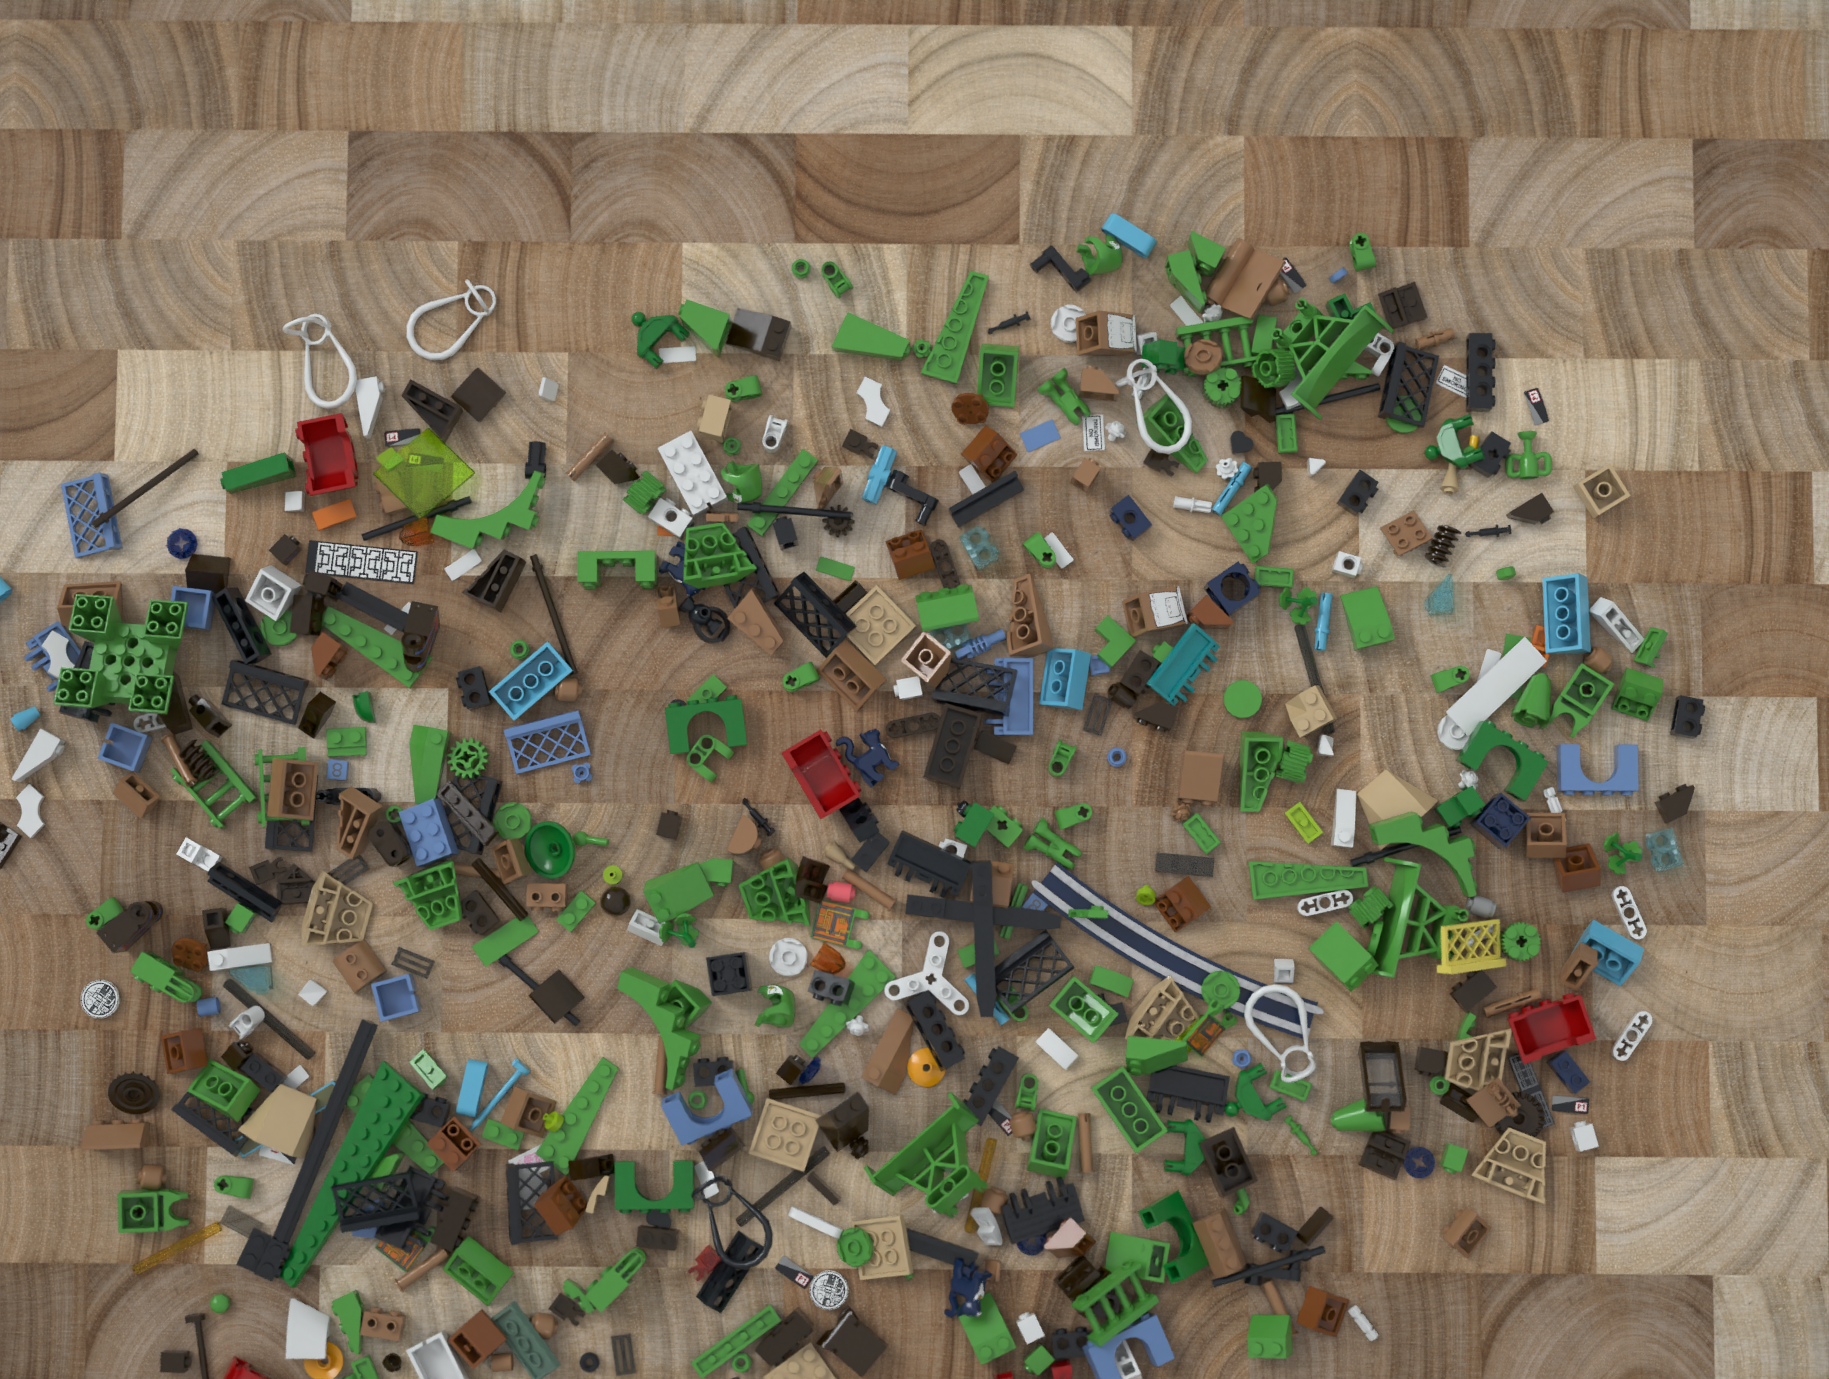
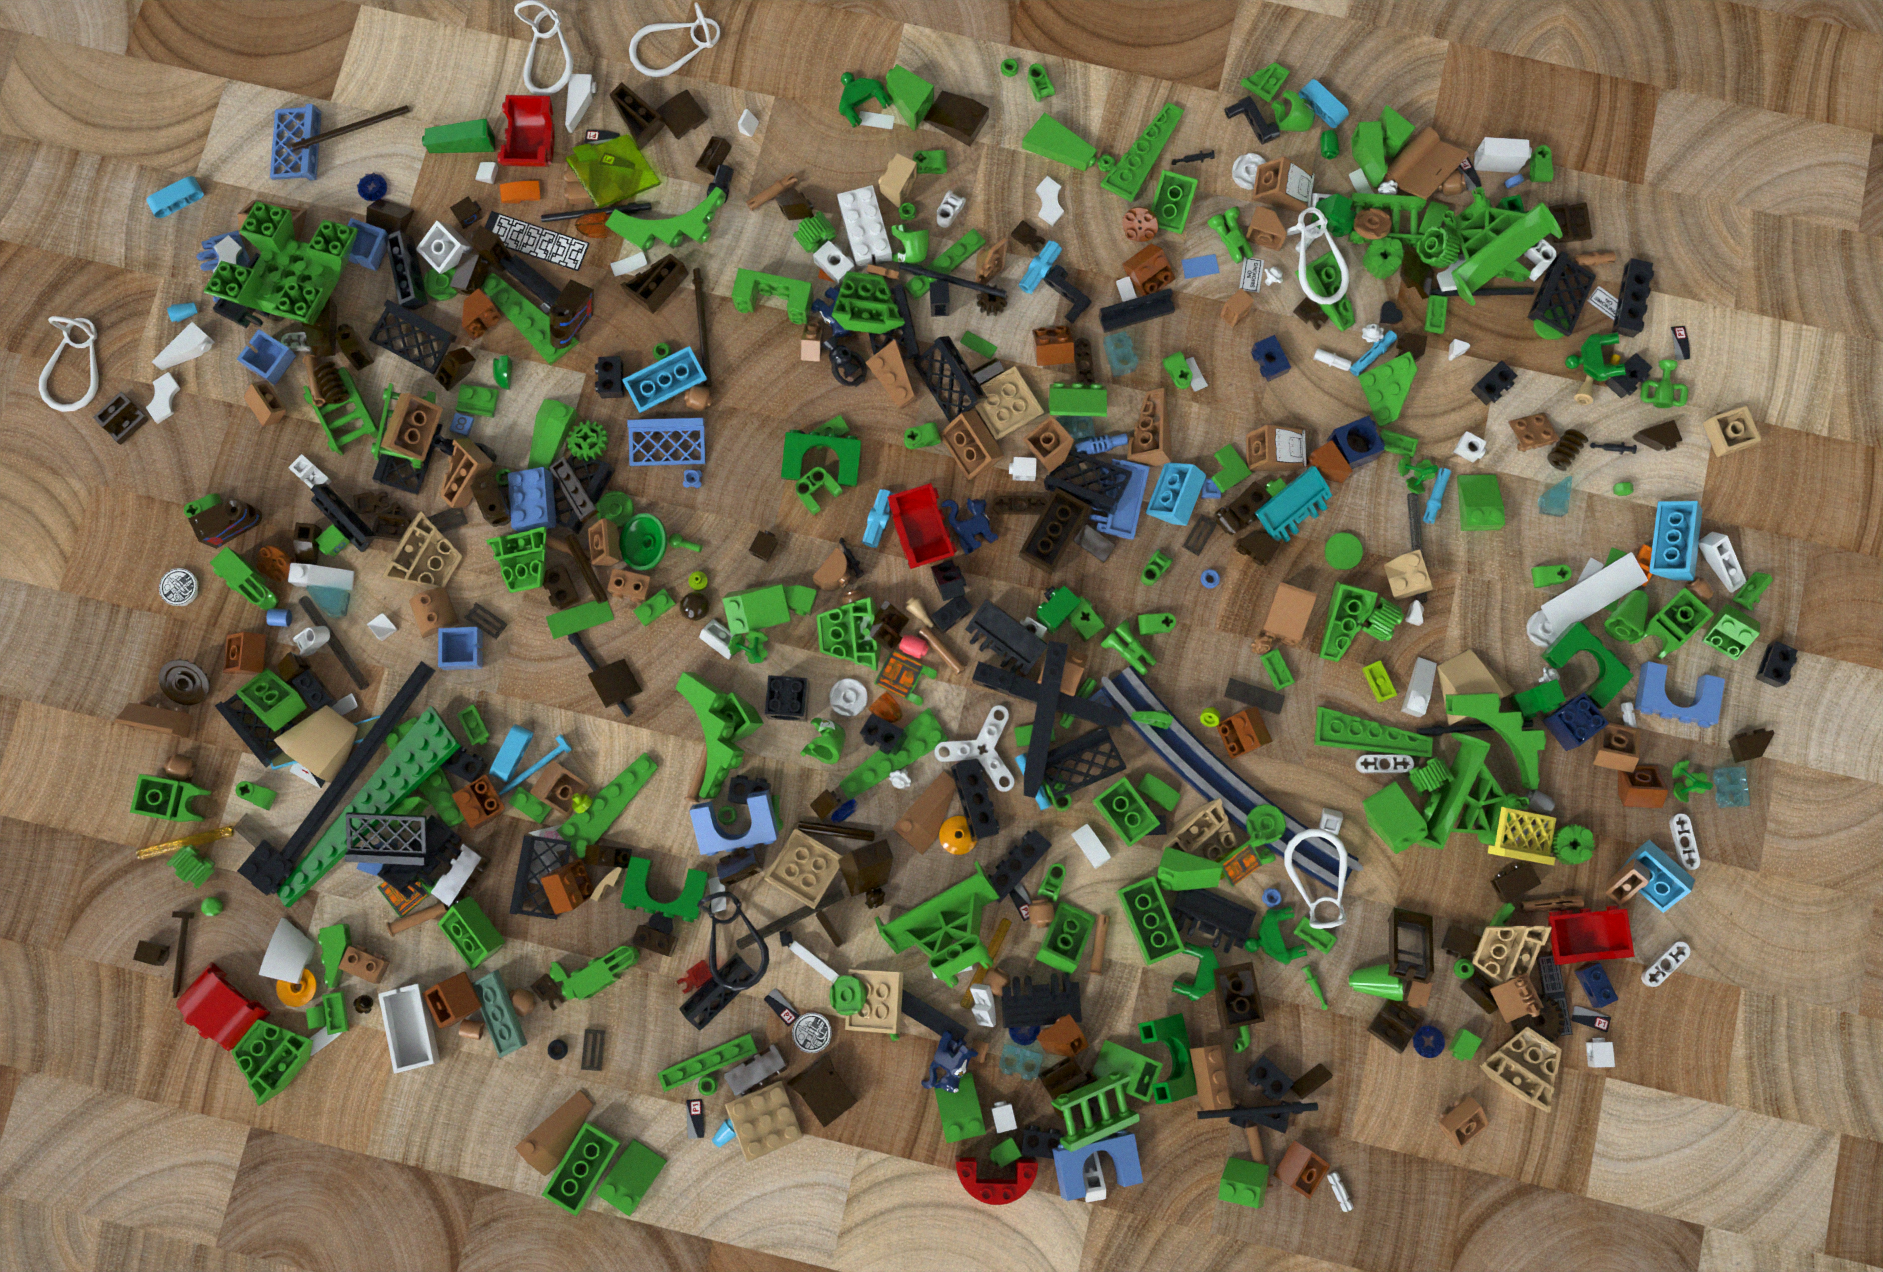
camera: 10 degrees right, 5 degrees down
none -> bright green brick [167,844,215,889]
none -> dark brown slope [695,136,732,176]
none -> black plate [779,928,793,948]
none -> medium azure piece [862,489,894,548]
none -> clear light blue brick [998,1043,1043,1081]
none -> bright green wing [1240,62,1290,103]
none -> green brick [1320,130,1340,160]
none -> white brick [1474,137,1532,173]

